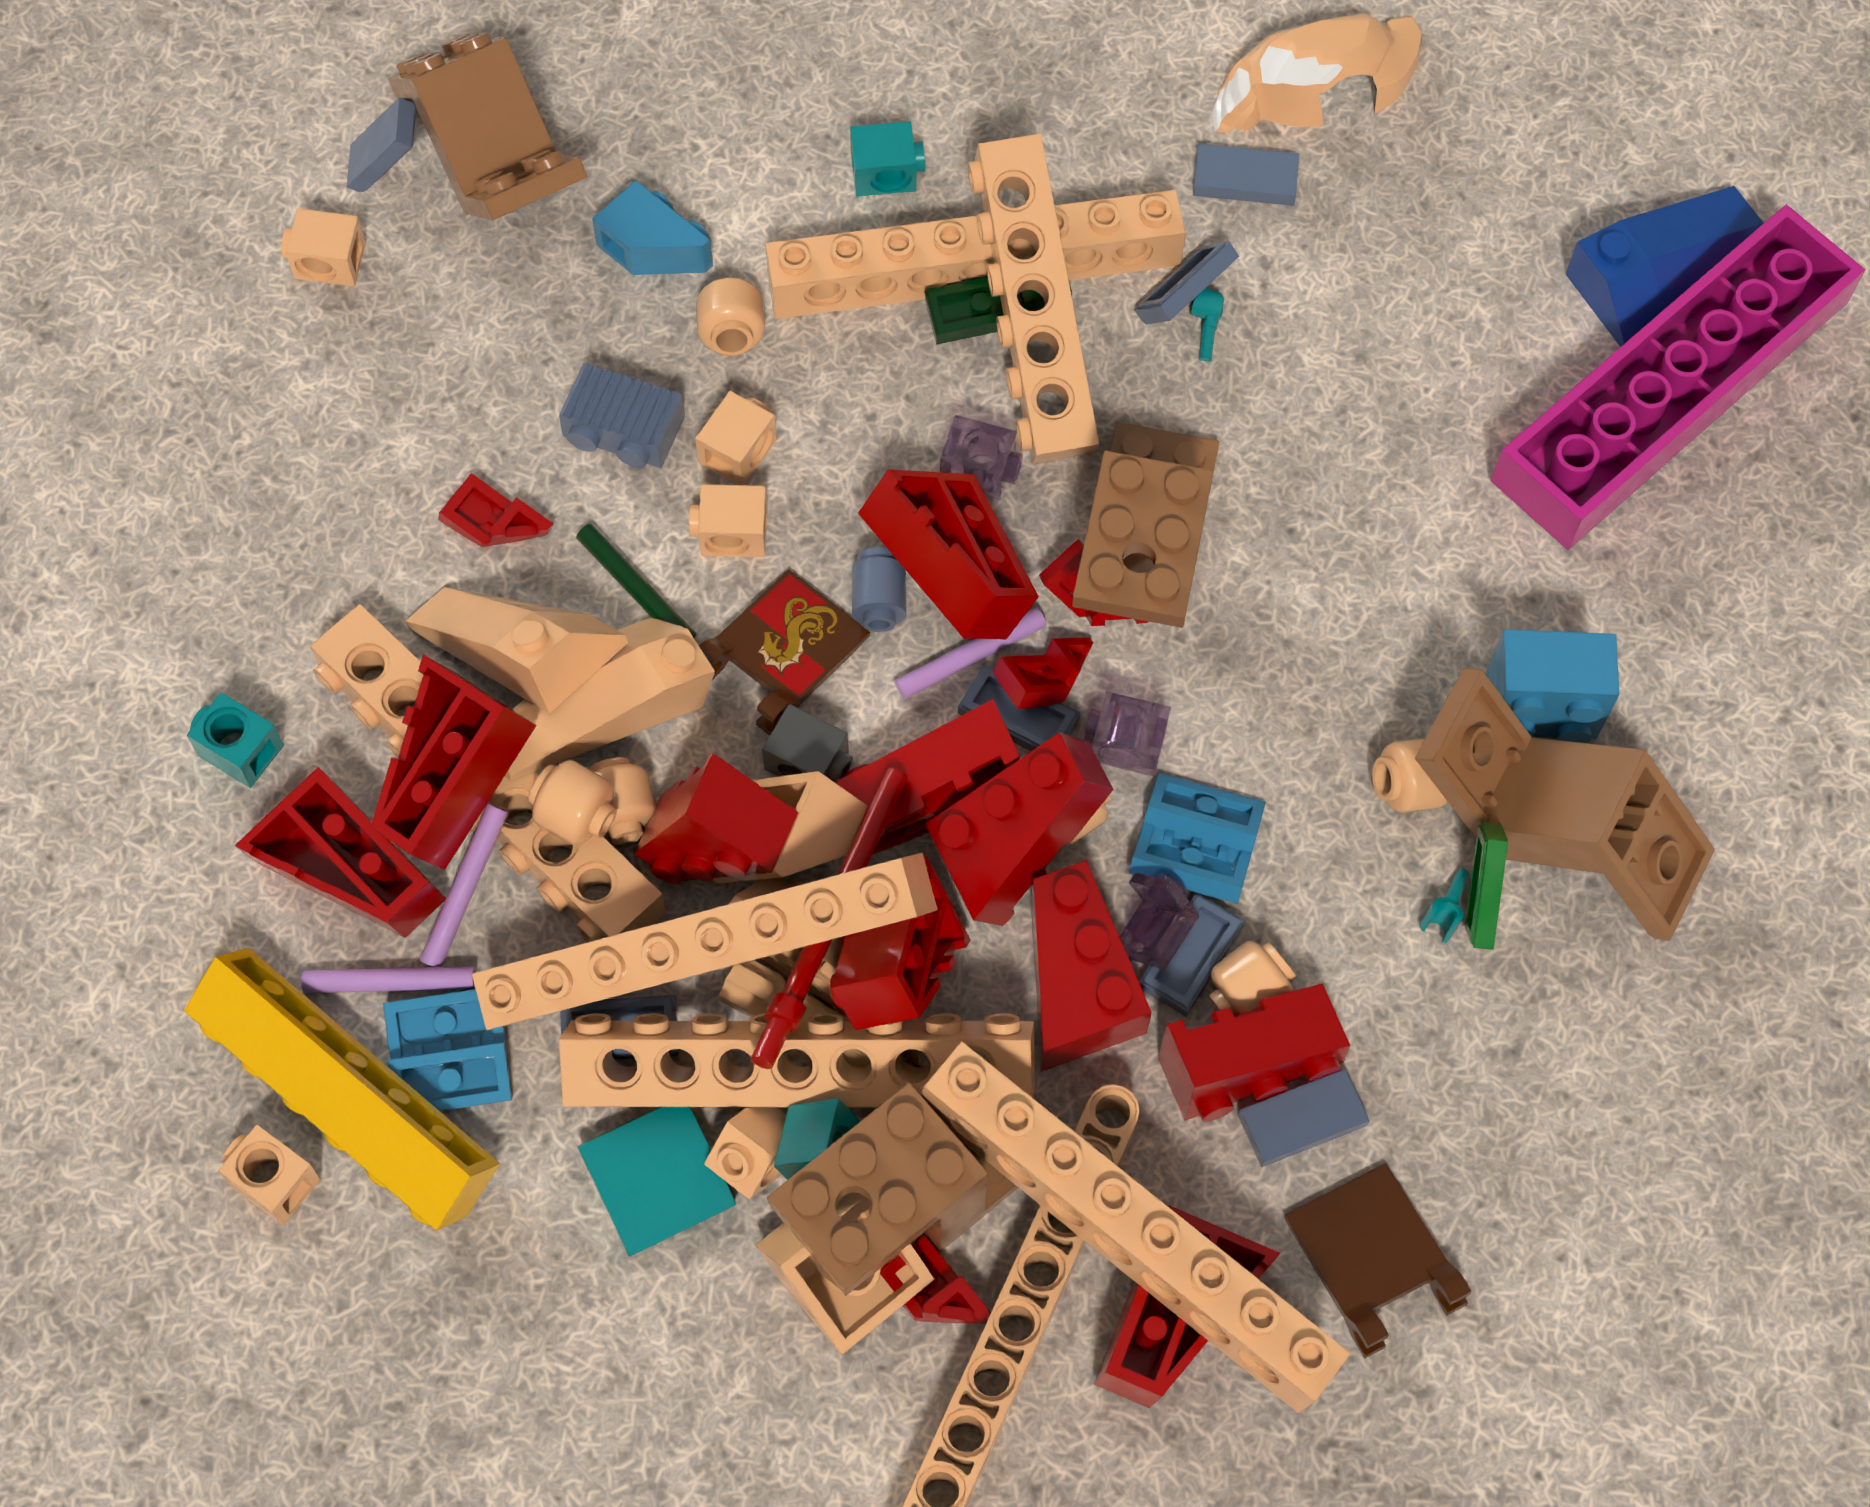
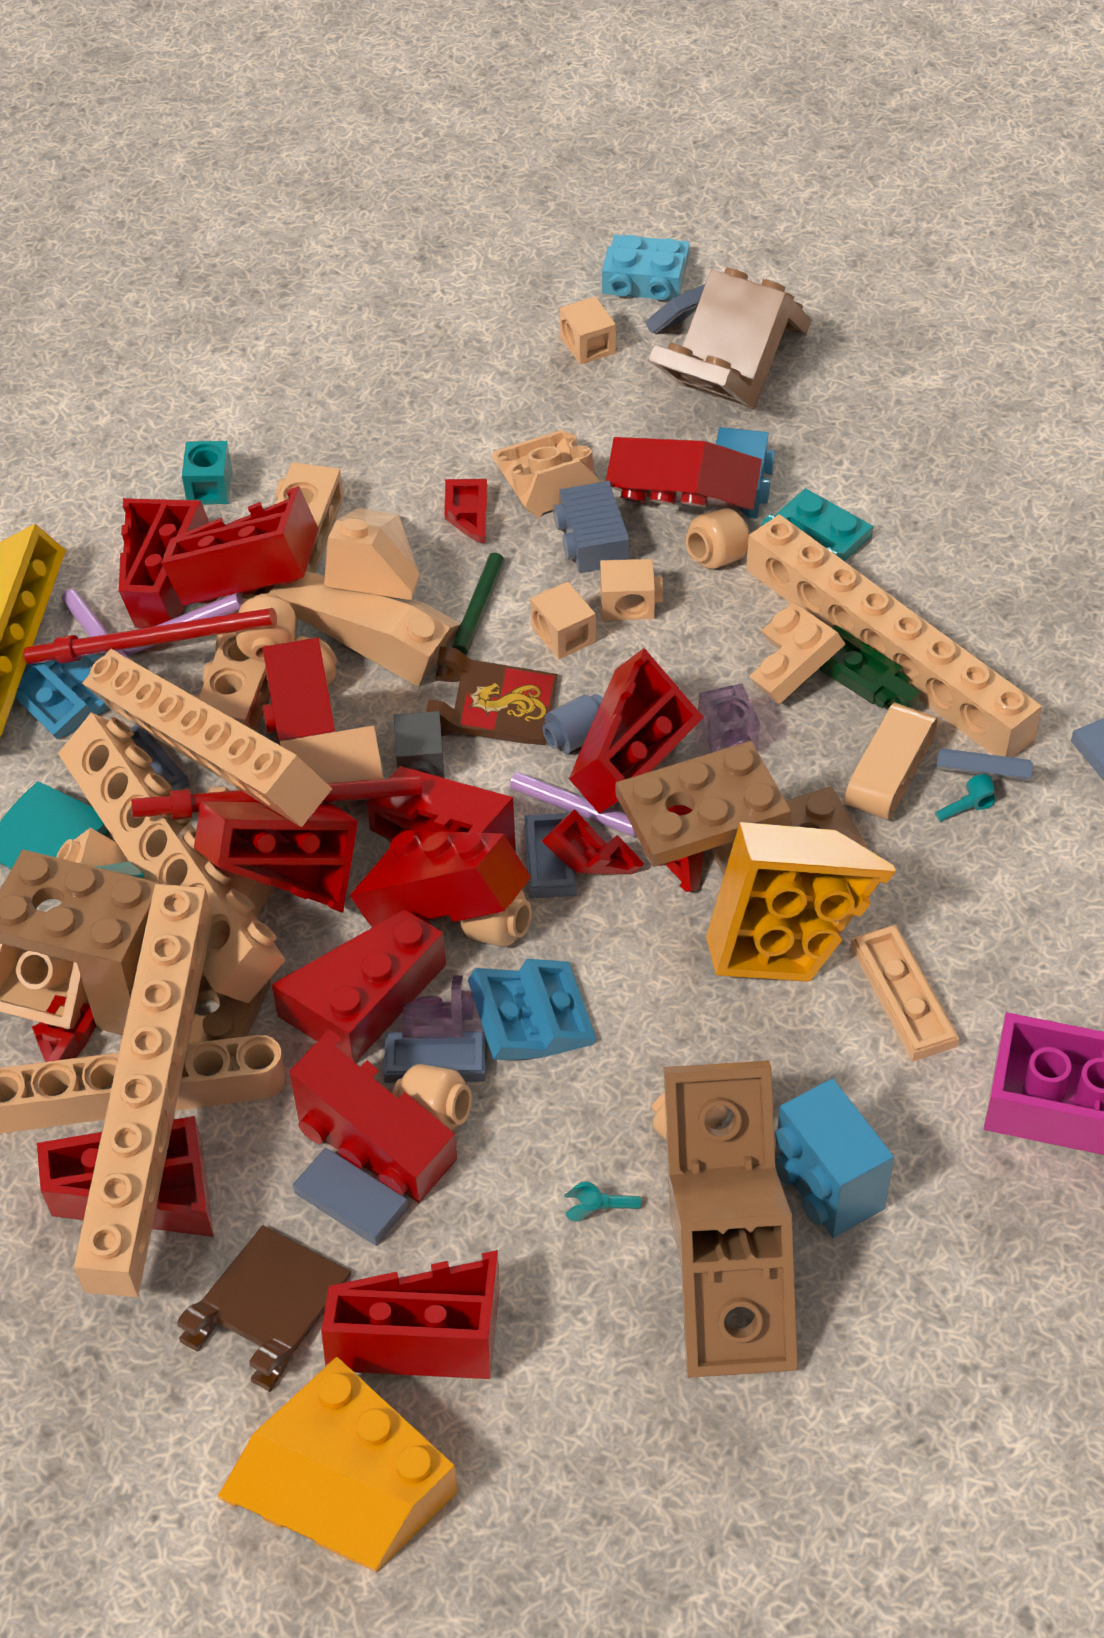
camera: 60 degrees right, 15 degrees down
teal brick [850,121,925,197] -> none
light nougat brick [968,133,1099,464] -> none
clear purple brick [1084,691,1171,777] -> none
green tile [1465,822,1508,950] -> none
none -> red bar [23,608,277,665]
none -> light orange wedge [218,1357,458,1572]
none -> red wedge [321,1250,500,1379]
none -> light nougat slope [492,429,601,518]
none -> medium azure plate [602,234,690,300]
none -> red wedge [606,437,762,510]
none -> light orange wedge [706,822,896,982]
none -> light nougat plate [749,602,845,704]
none -> teal plate [760,488,873,562]
none -> light nougat beam [844,702,938,821]
none -> light nougat tile [850,924,959,1062]

